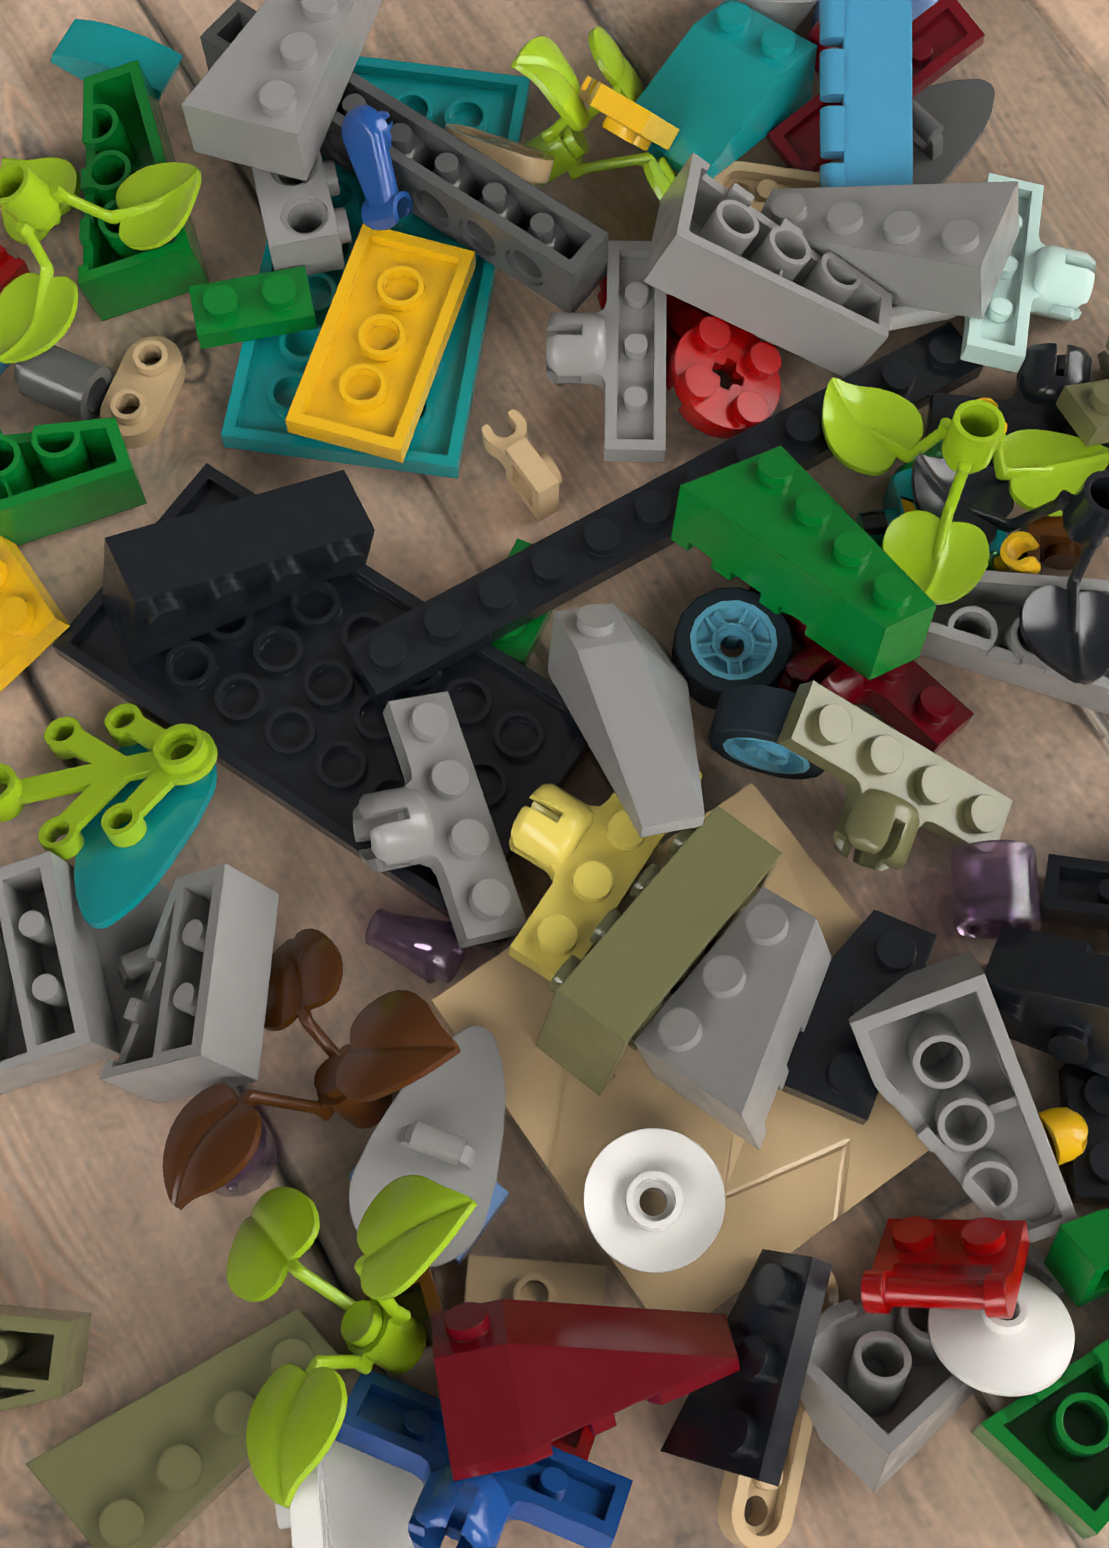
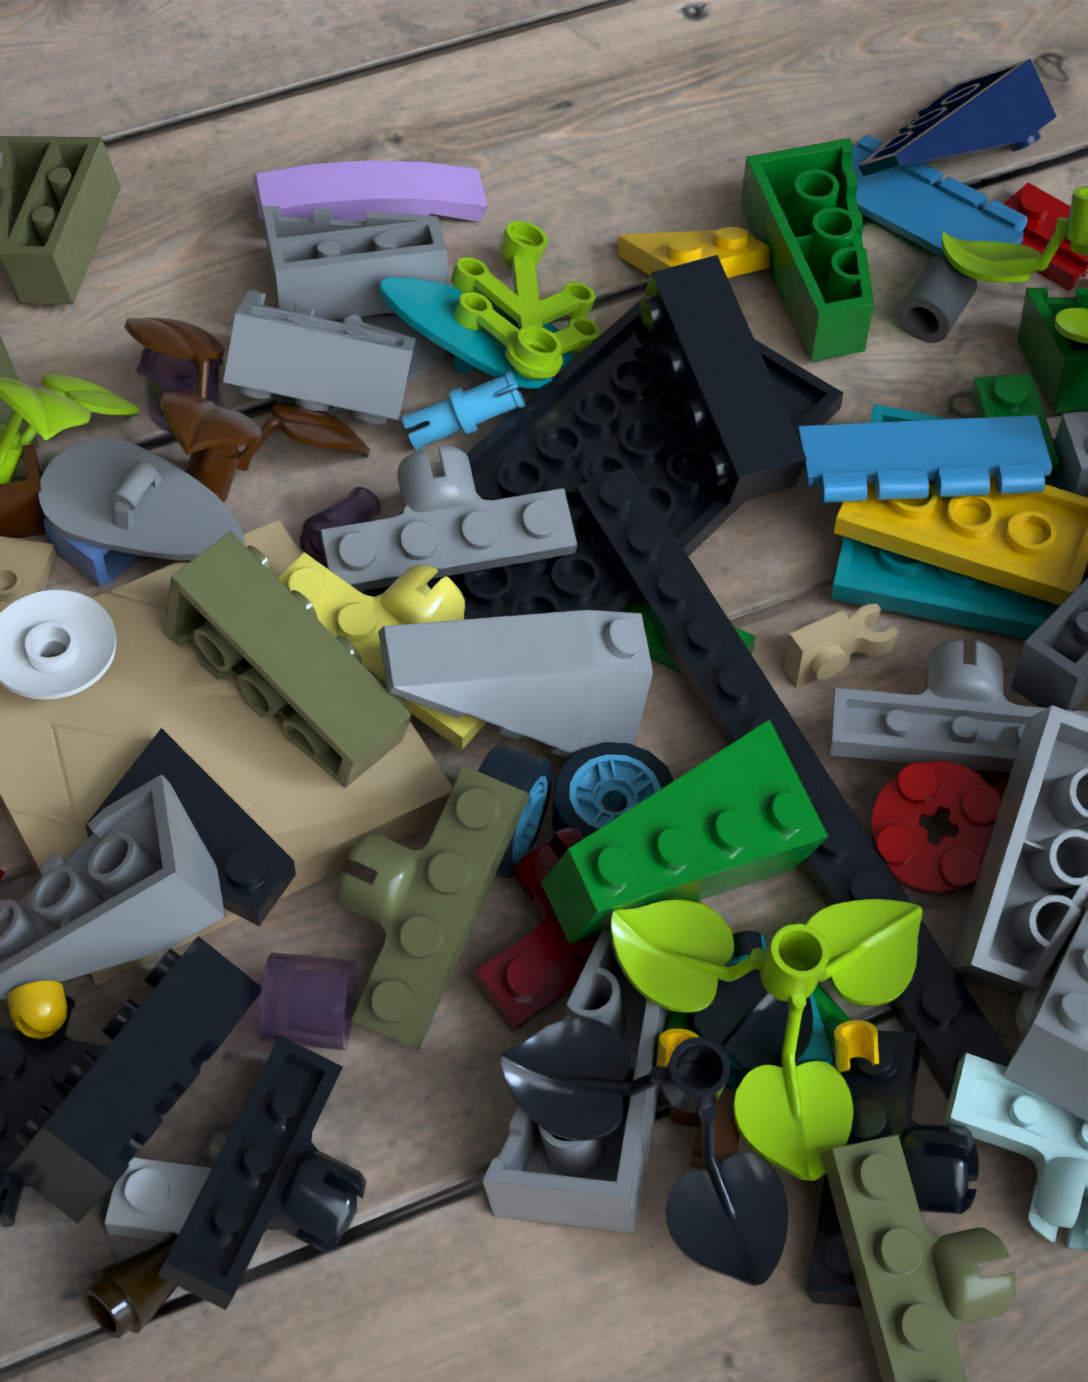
camera: 95 degrees right, 15 degrees down
tan plate [100,336,186,448] -> none
light grey wedge [634,887,832,1150] -> none
none -> medium azure pin [402,371,525,451]
none -> dark azure windscreen [797,415,1052,503]

